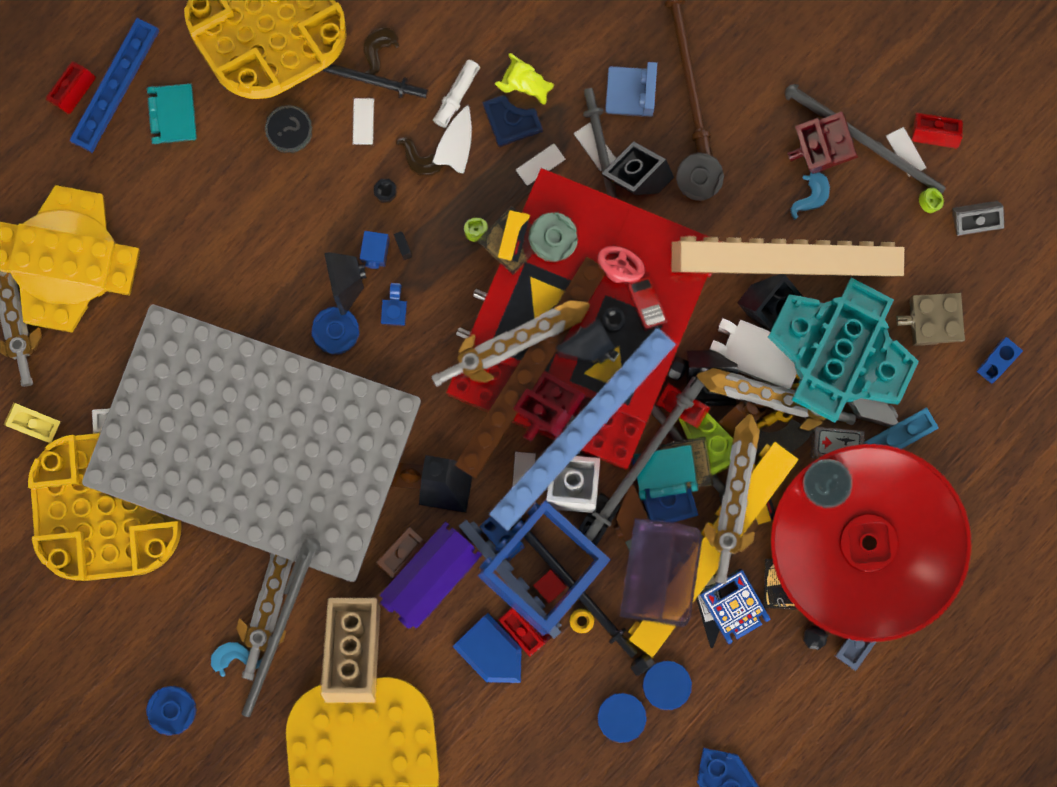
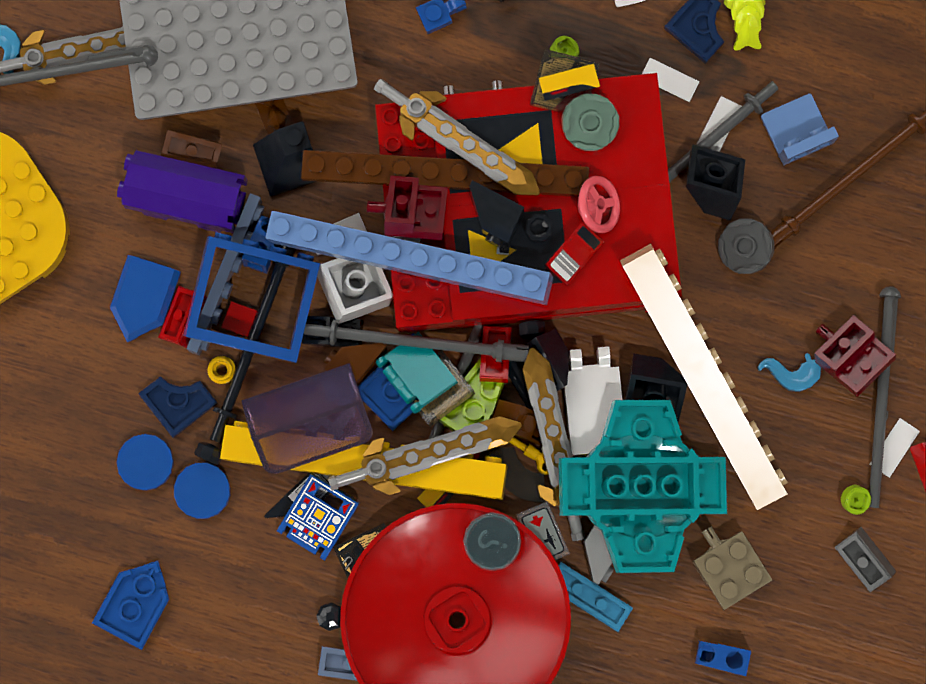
camera: 60 degrees right, 0 degrees up
tan brick [321,598,381,703] -> none
none -> dark blue tile [138,376,218,438]

